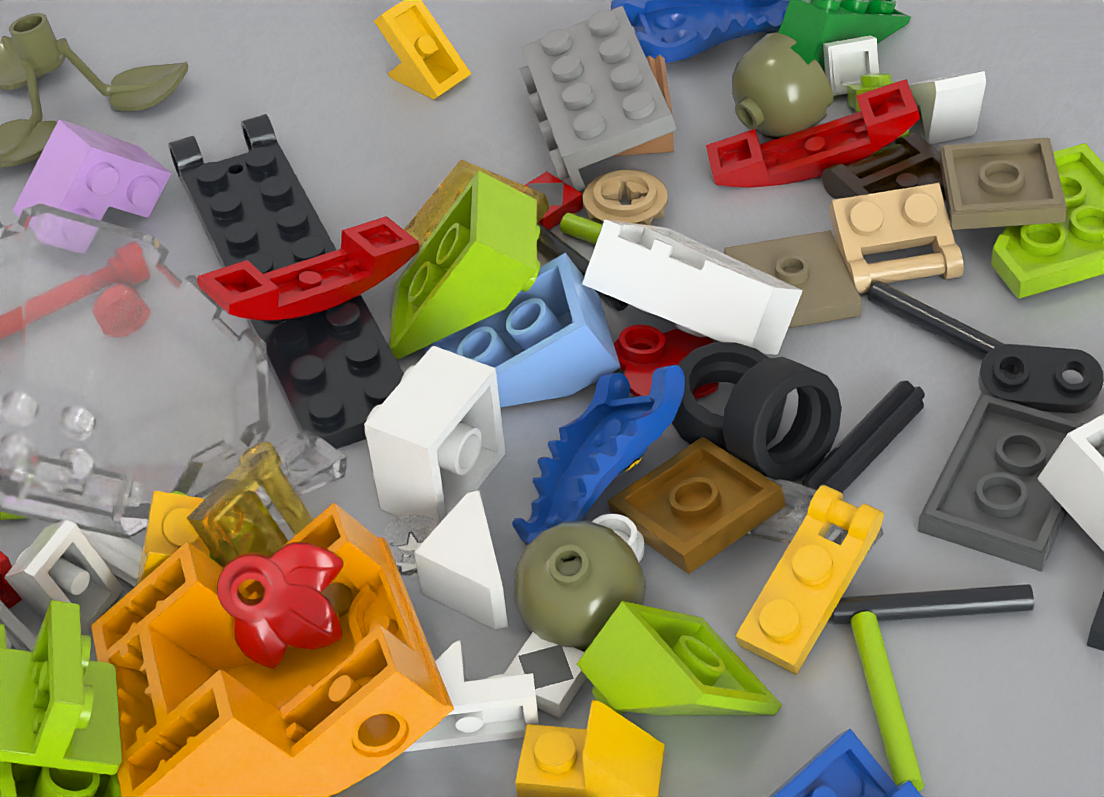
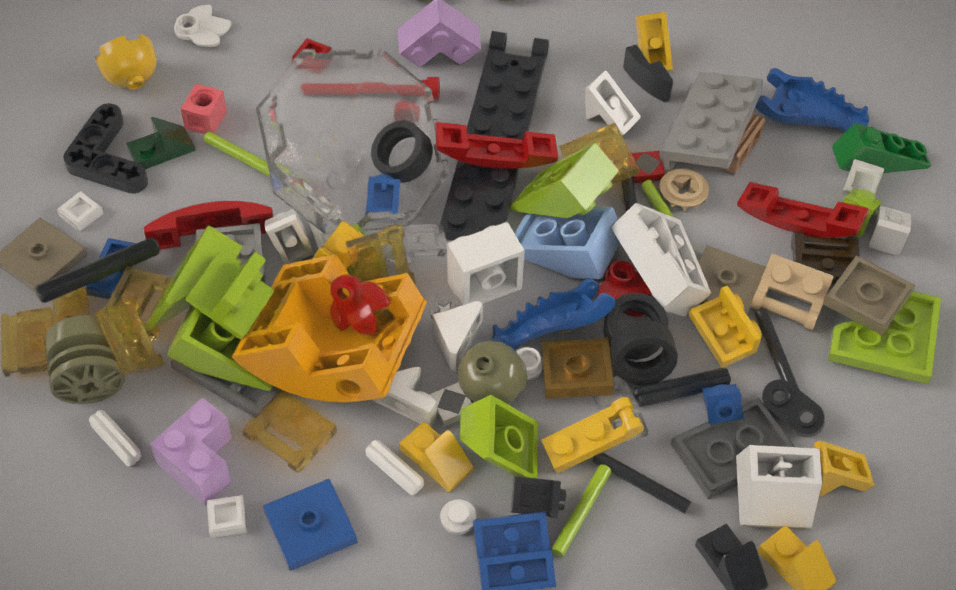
camera: 30 degrees right, 10 degrees up
olive cylinder [732,33,834,139] -> none
none -> blue bracket [365,174,400,219]
none -> black tyre [371,120,433,183]
none -> black bracket [510,476,566,518]
none -> white slope [585,70,641,138]
none -> black slope [623,44,673,102]
none -> yellow bracket [689,286,762,368]
none -> blue bracket [702,384,744,424]

